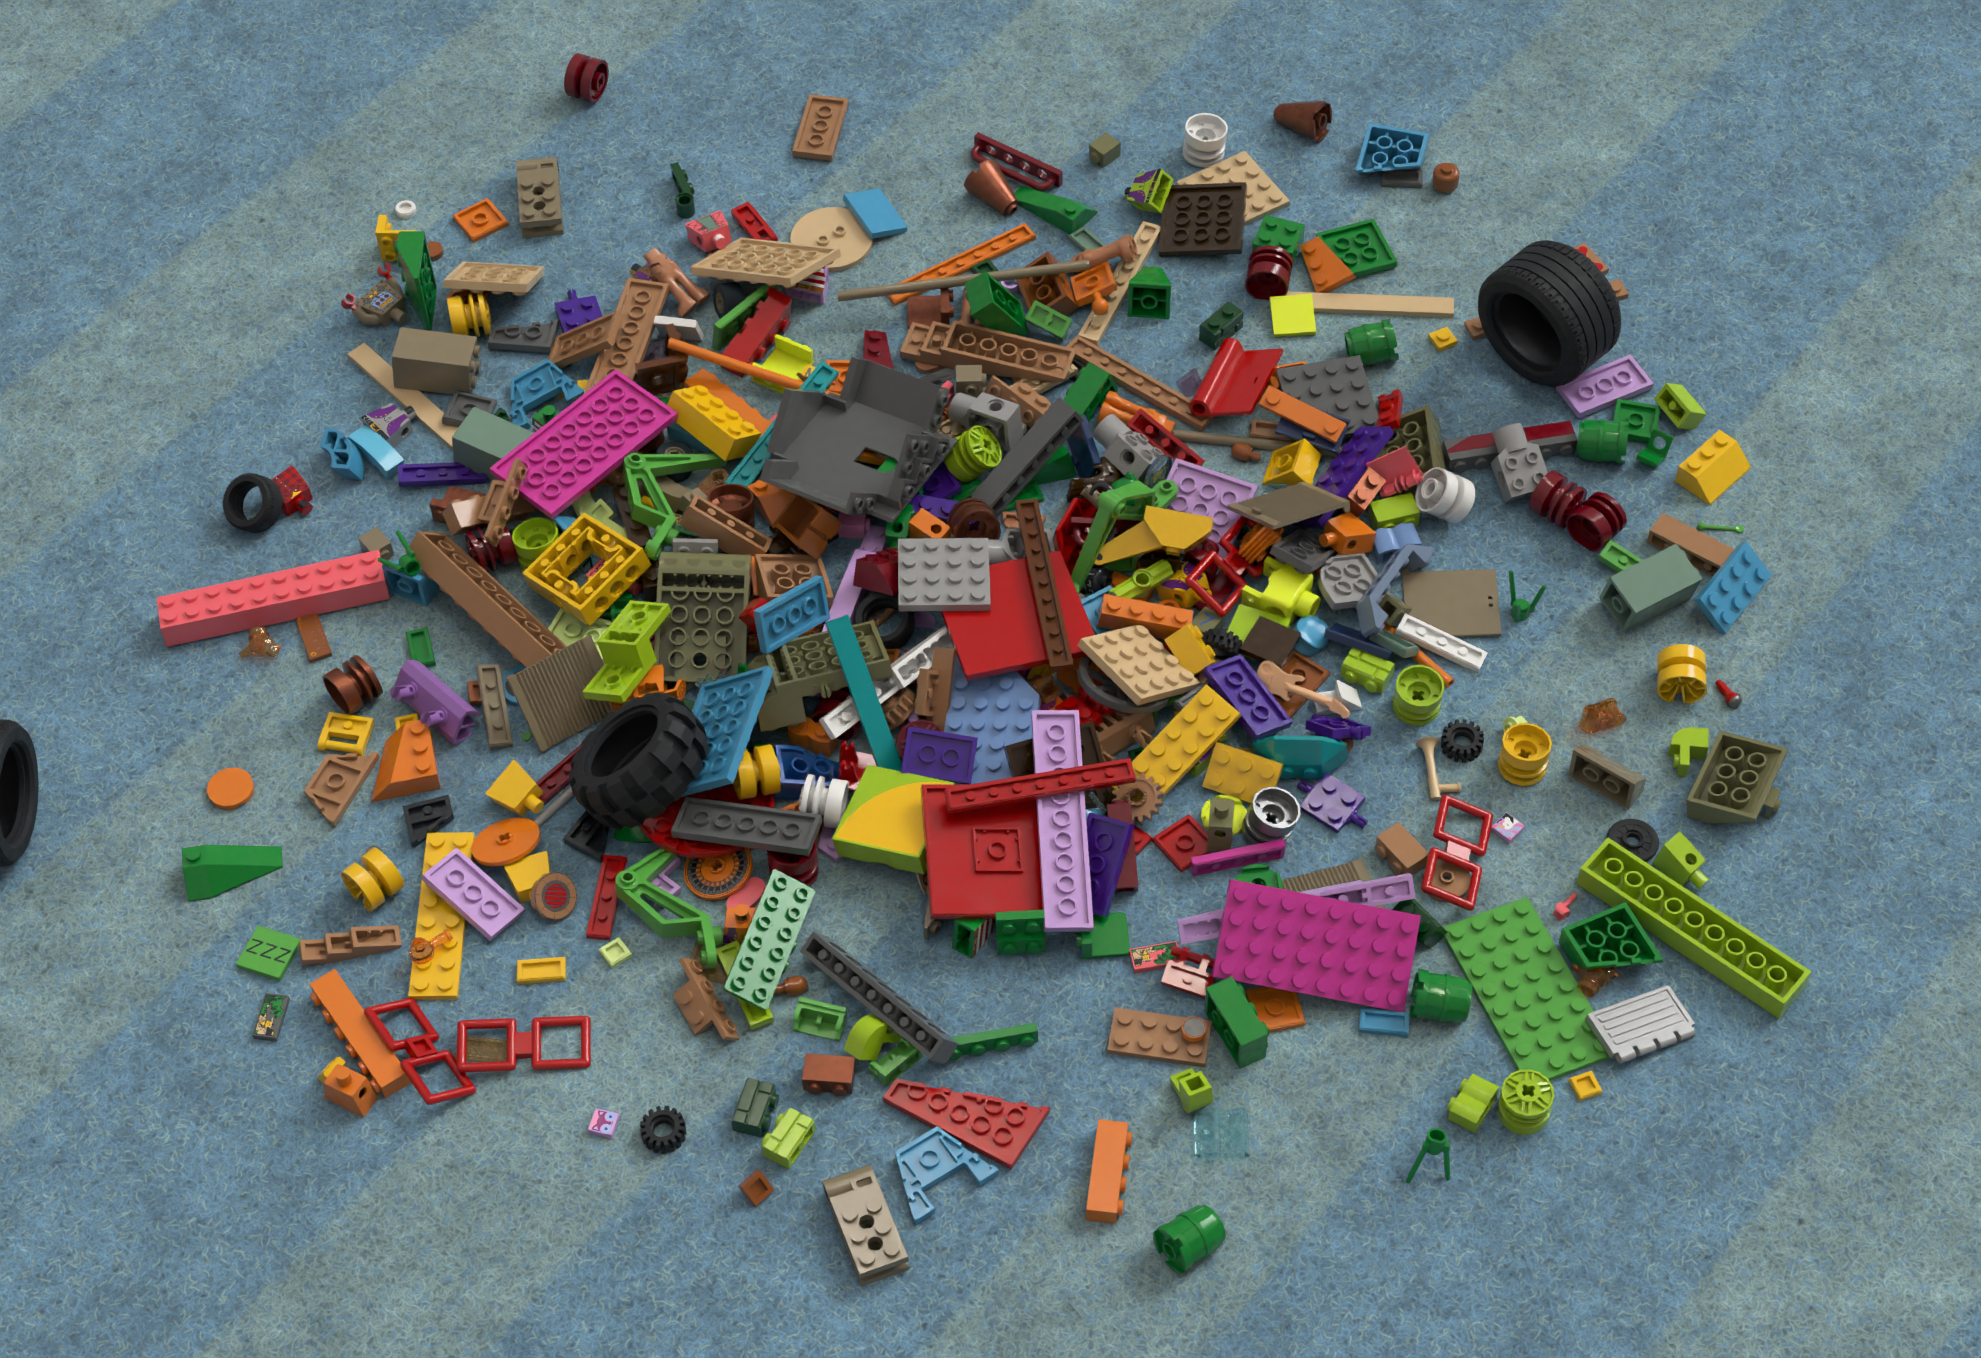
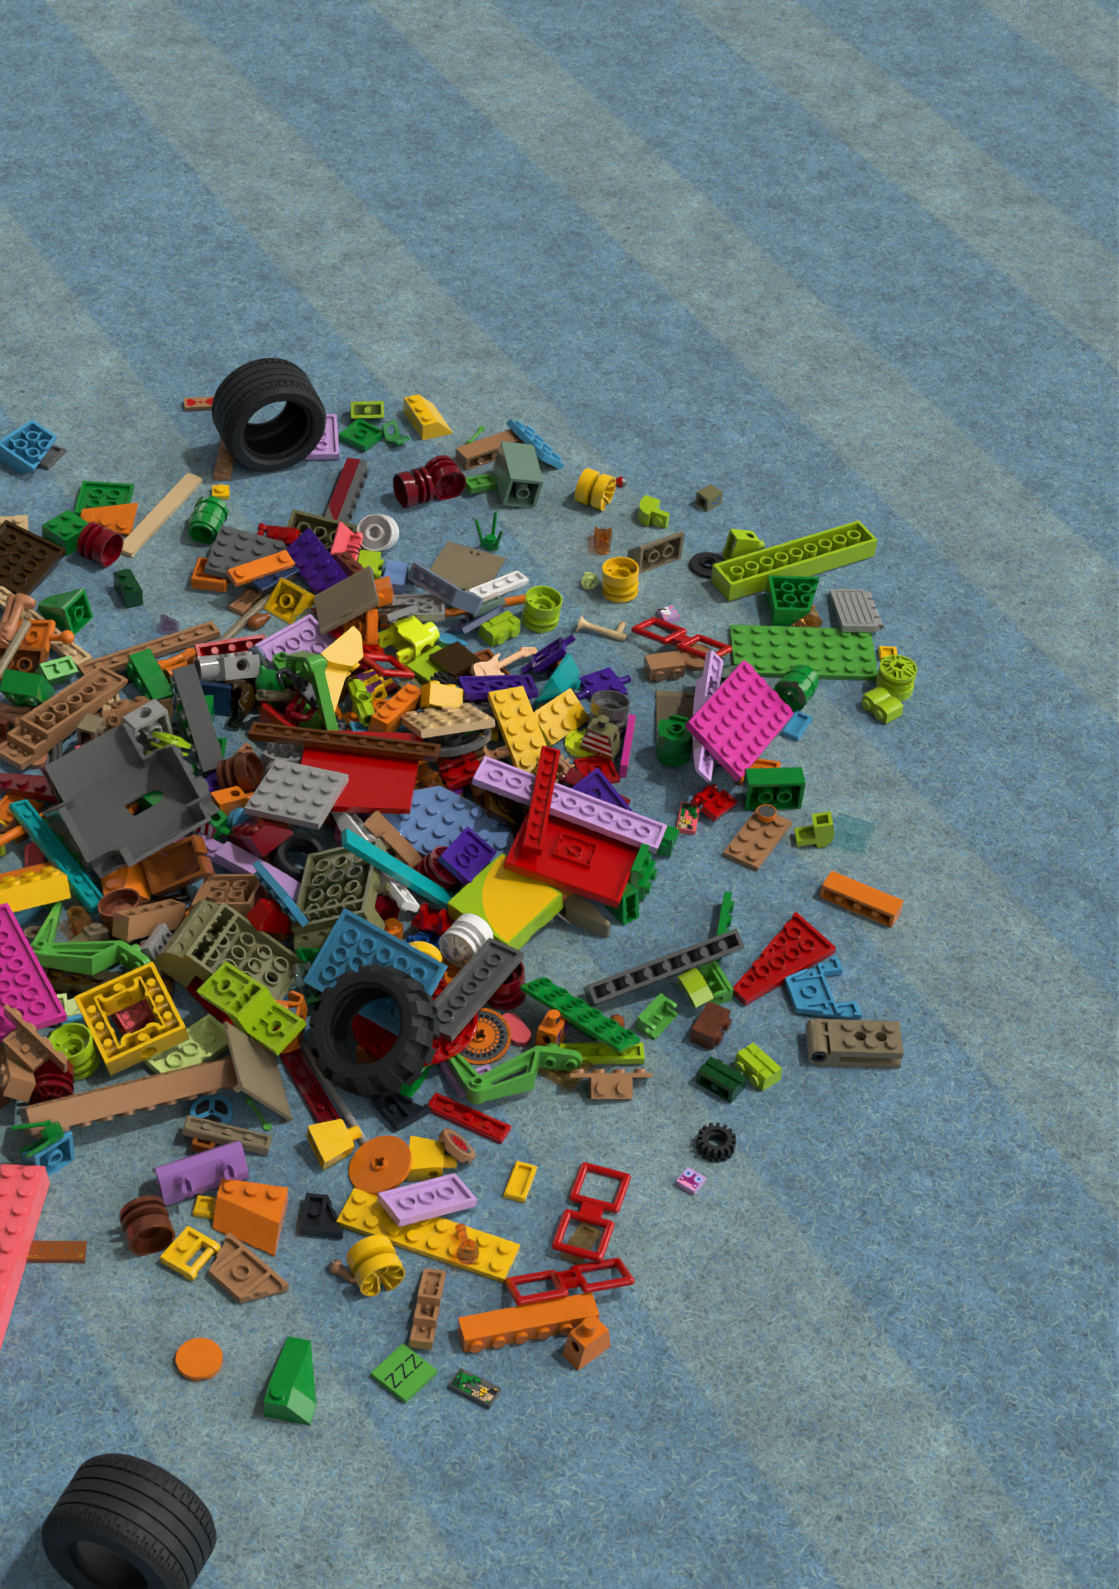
camera: 75 degrees left, 10 degrees down
clear orange animal [240,627,281,658] -> none
yellow tile [317,1056,346,1083] -> none
green tile [405,627,436,667] -> none
yellowish green tile [599,937,632,969] -> none
dark orange plate [739,1170,774,1206] -> none
green piece [1153,1205,1226,1274] -> none
red door [1189,338,1284,417] -> none
neon yellow tile [1270,294,1316,337] -> none
white slope [1313,680,1362,716] -> none
green plant [1406,1128,1451,1183] -> none
dark orange head [1432,162,1460,193] -> none
black tyre [1441,719,1484,763] -> none
light grey brick [1491,423,1548,503] -> none
coral hand [1553,893,1577,921] -> none
green piece [1576,419,1629,465] -> none
olive slope [1687,730,1788,824] -> none

